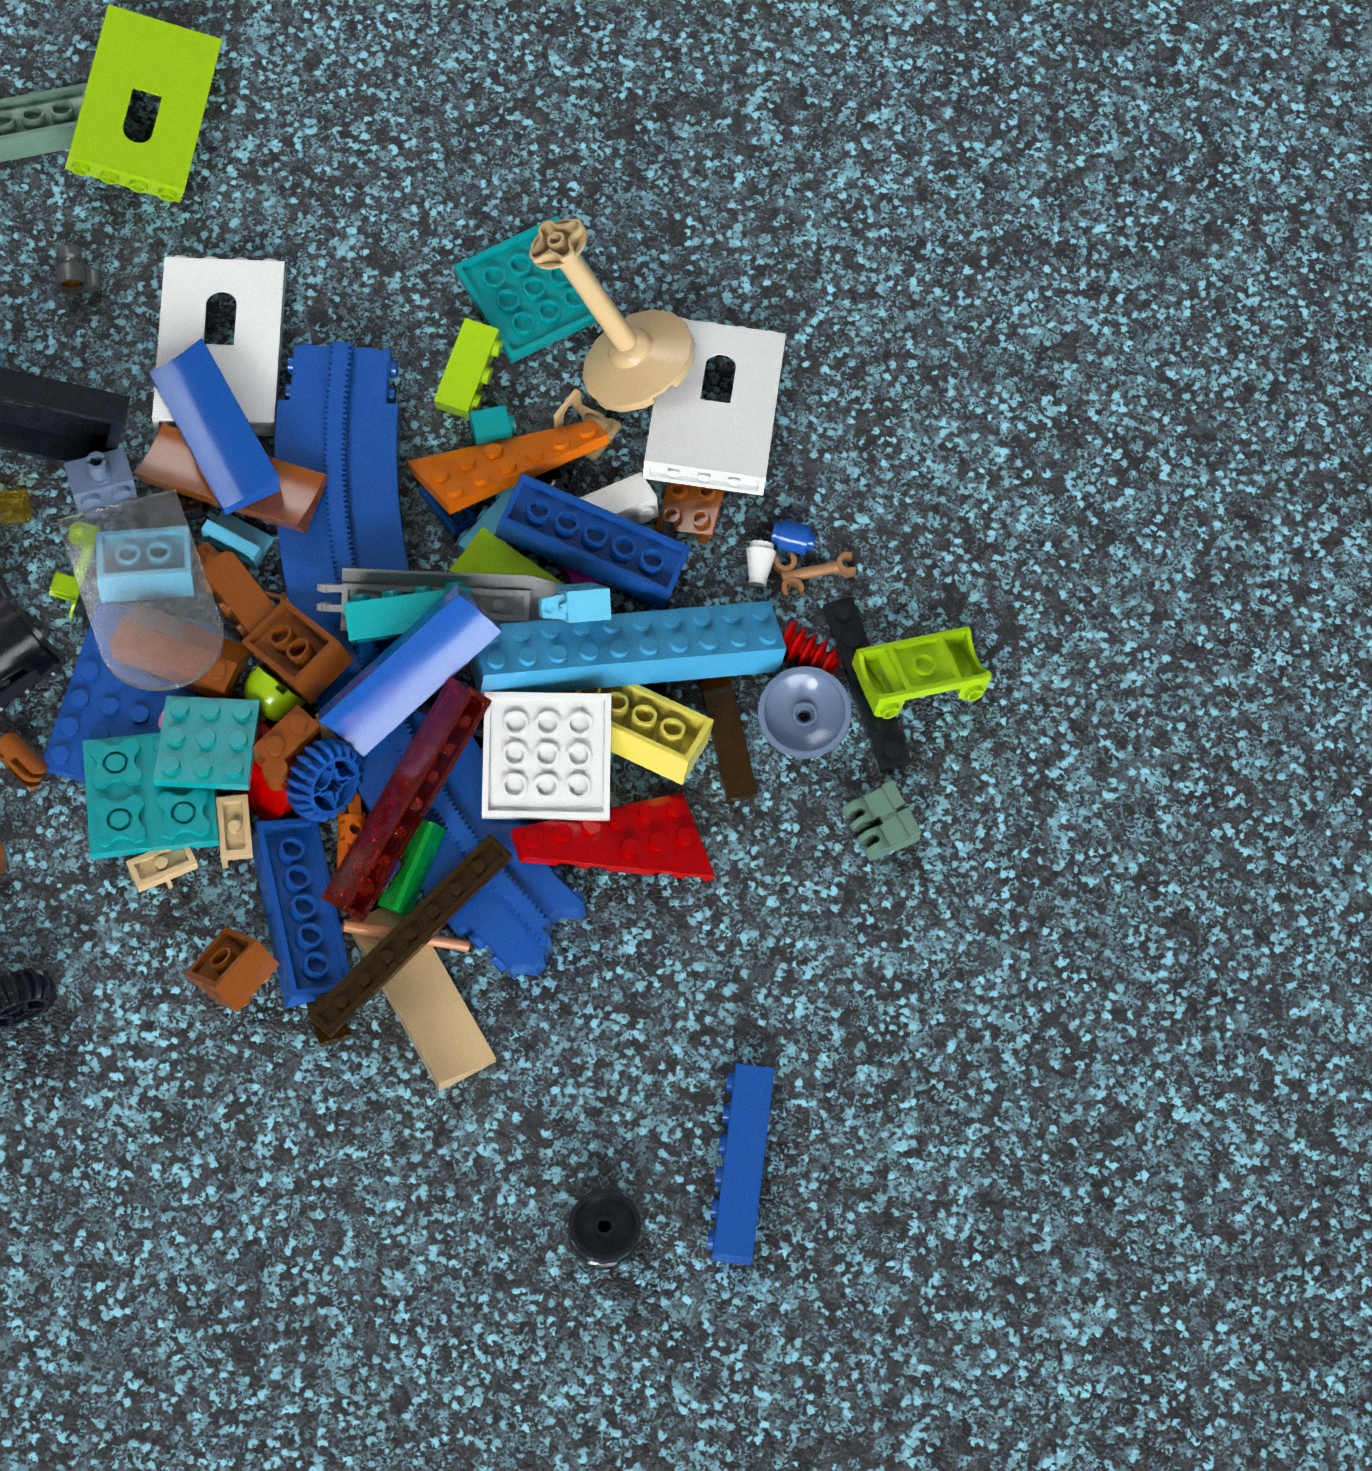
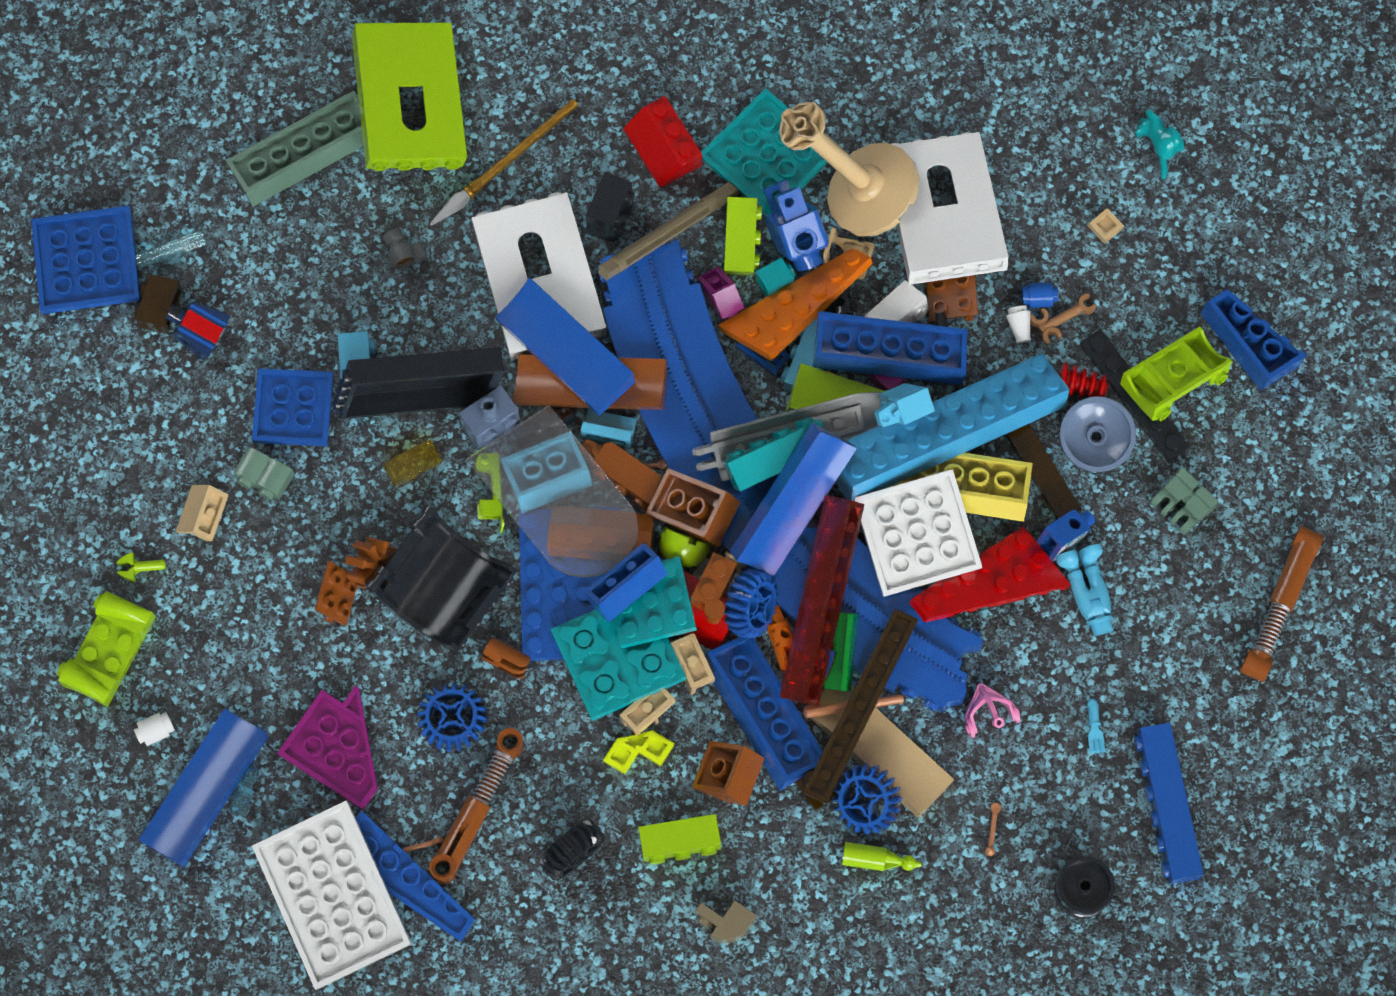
camera: 10 degrees left, 5 degrees up
none -> pearl gold piece [430,99,579,226]
none -> blue brick [584,543,668,623]
none -> black brick [586,172,635,244]
none -> dark tan piece [598,182,739,281]
none -> neon yellow tile [603,730,675,775]
none -> red slope [623,96,702,189]
none -> lime brick [638,814,721,865]
none -> dark tan brick [695,901,757,944]
none -> magenta slope [696,267,744,319]
none -> blue piece [763,179,829,271]
none -> blue gear [832,763,902,834]
none -> lime wheel [842,842,922,871]
none -> bright pink helmet [964,683,1020,738]
none -> nougat hinge [985,803,1001,856]
none -> blue torso [1037,509,1095,562]
none -> medium azure piece [1056,544,1114,636]
none -> medium azure piece [1087,699,1105,754]
none -> tan plate [1088,208,1124,244]
none -> teal animal [1134,109,1184,180]
none -> blue wedge [1201,289,1307,391]
none -> dark orange piece [1240,525,1324,683]

